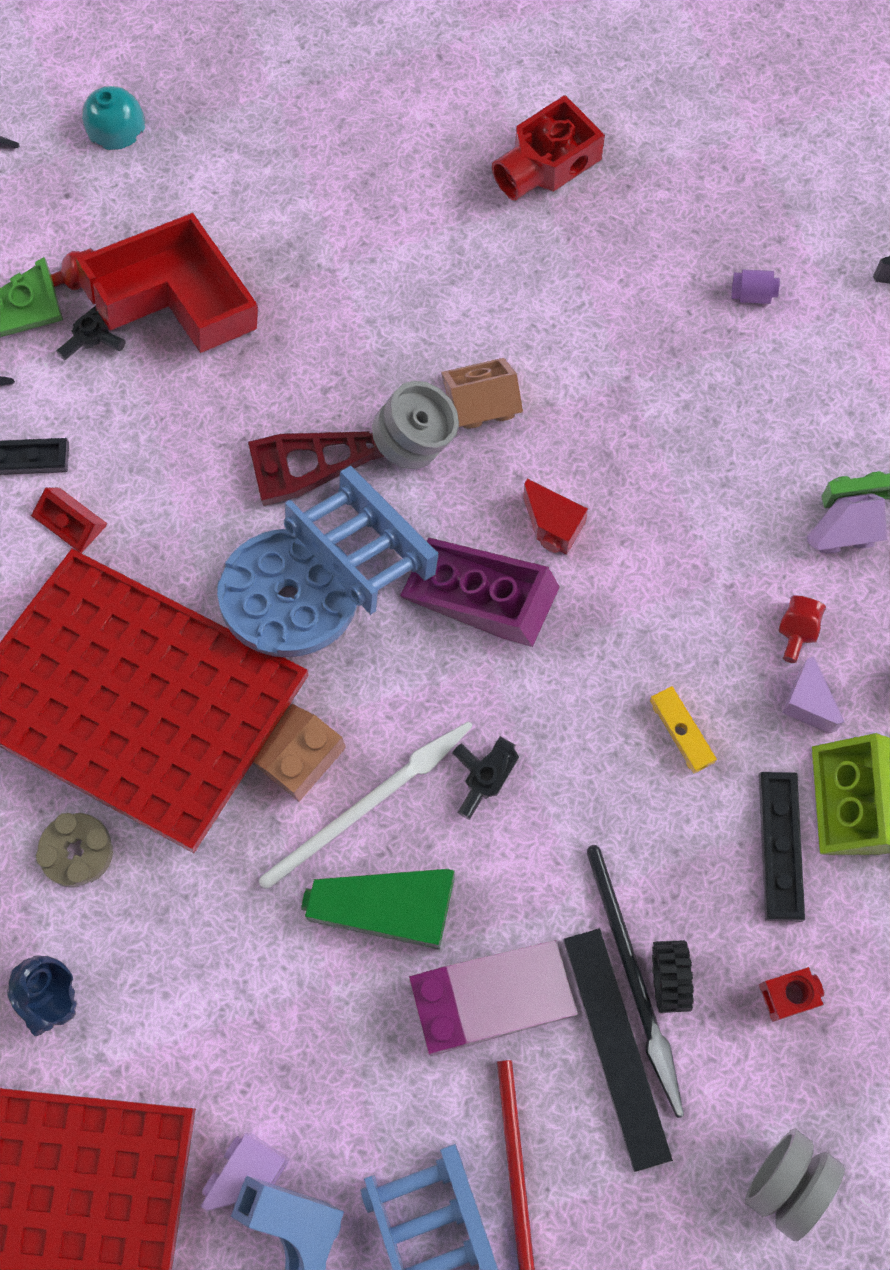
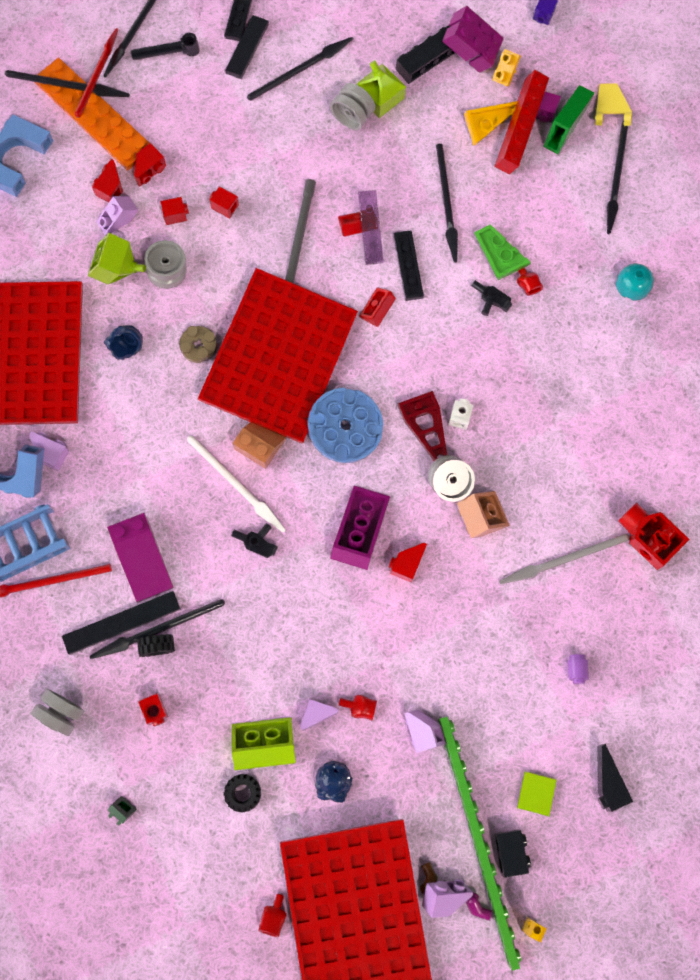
camera: 75 degrees right, 5 degrees up
red piece [76,213,258,353] -> none
medium blue fence [284,466,439,615] -> none
green slope [301,869,455,950] -> none
yellow piece [650,686,717,774] -> none
black tile [759,772,805,922] -> none
none -> white brick [448,399,473,430]
none -> light grey piece [499,534,630,584]

